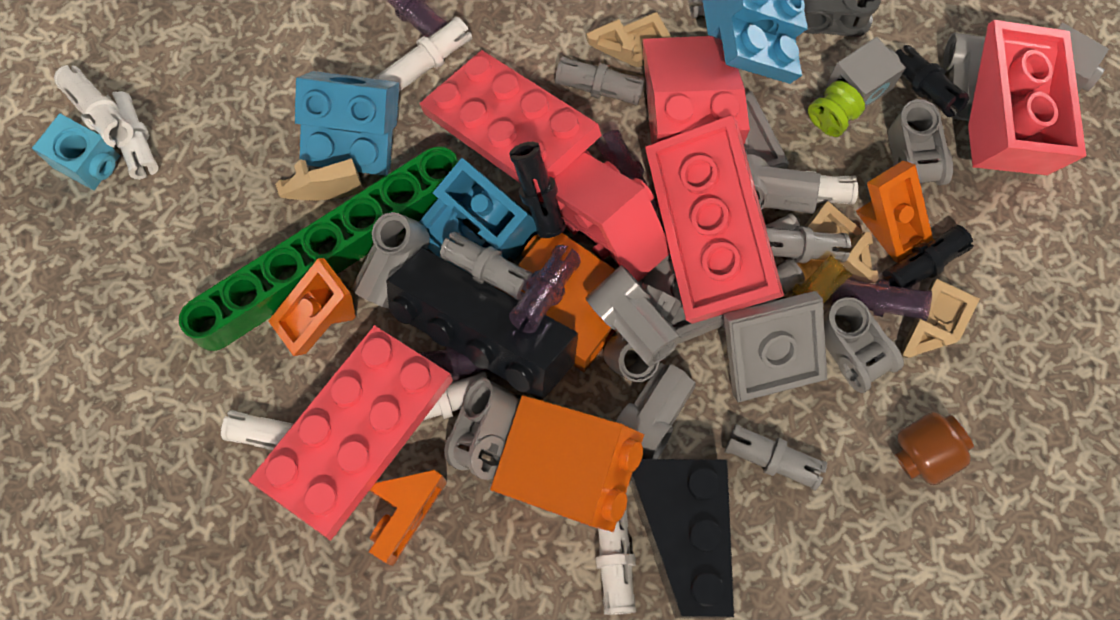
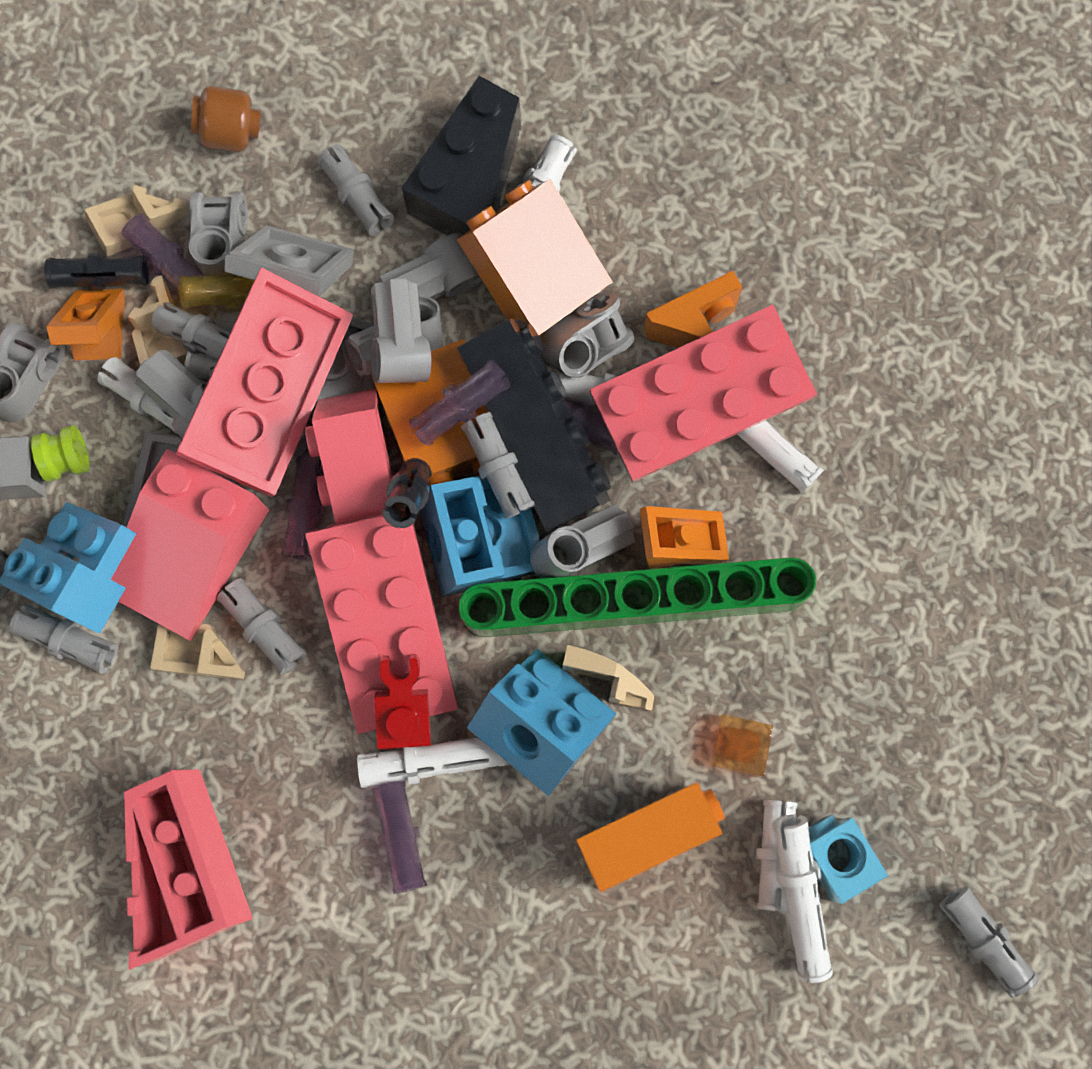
camera: 145 degrees left, 5 degrees up
none -> red plate [374,654,431,749]
none -> orange brick [576,782,725,893]
none -> clear orange plate [710,714,773,778]

